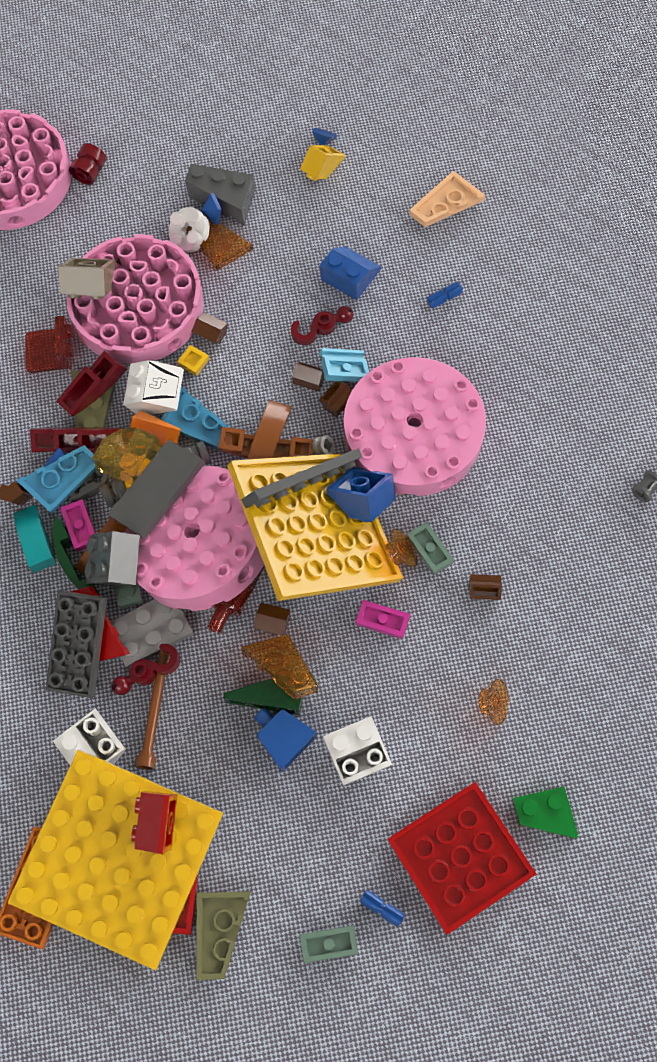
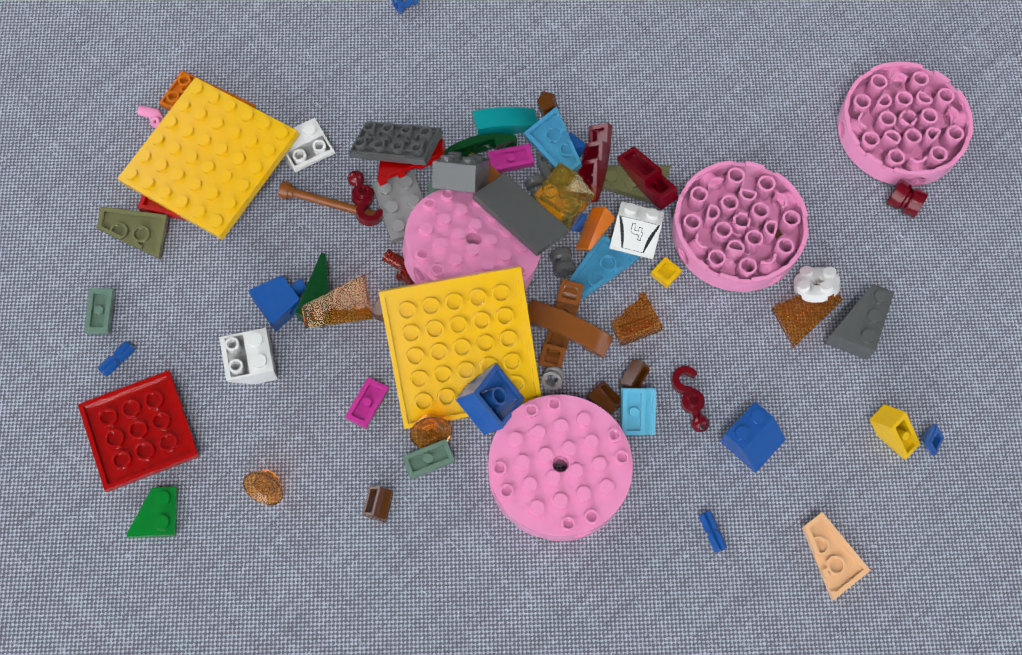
camera: 90 degrees right, 0 degrees up
clear red bracket [25,316,74,373] -> none
slope [58,258,115,299] -> none
red slope [131,791,178,854] -> none
reddish brown piece [191,312,228,344] -> none
blue slope [201,193,221,225] -> none
dark grey plate [241,448,363,509] -> none
none -> bright pink arm [137,105,164,128]
none -> clear orange wing [612,292,663,346]

